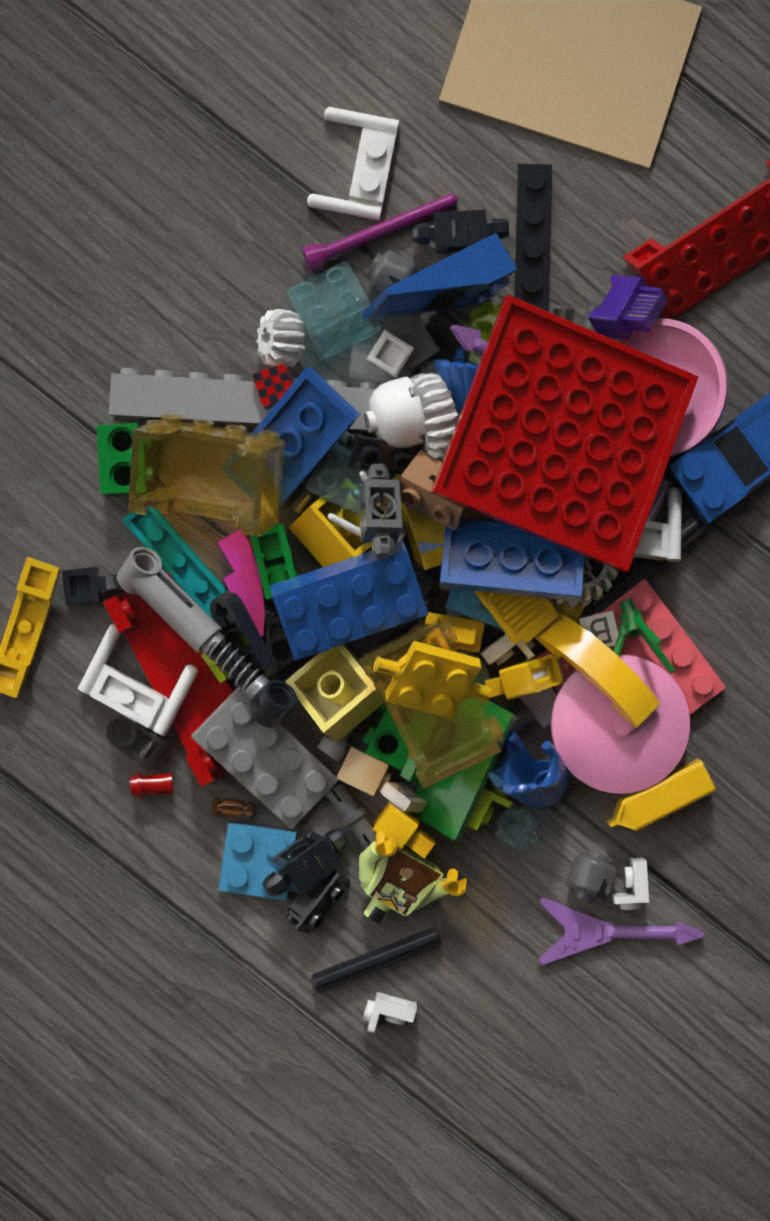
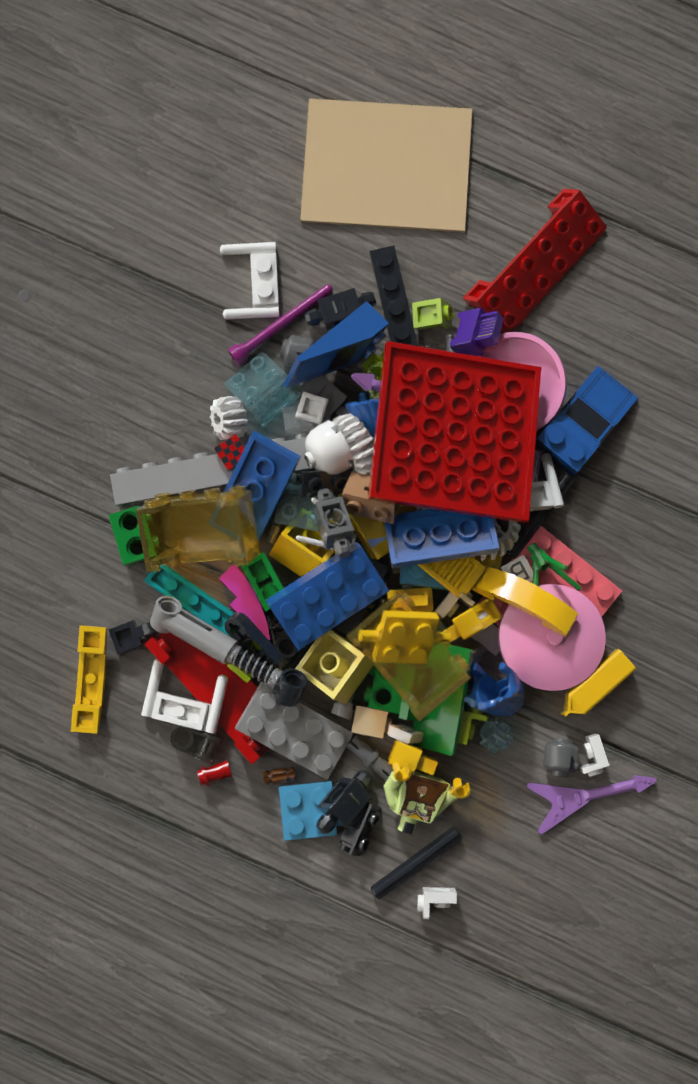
camera: 15 degrees left, 5 degrees down
none -> lime bracket [412,298,454,330]

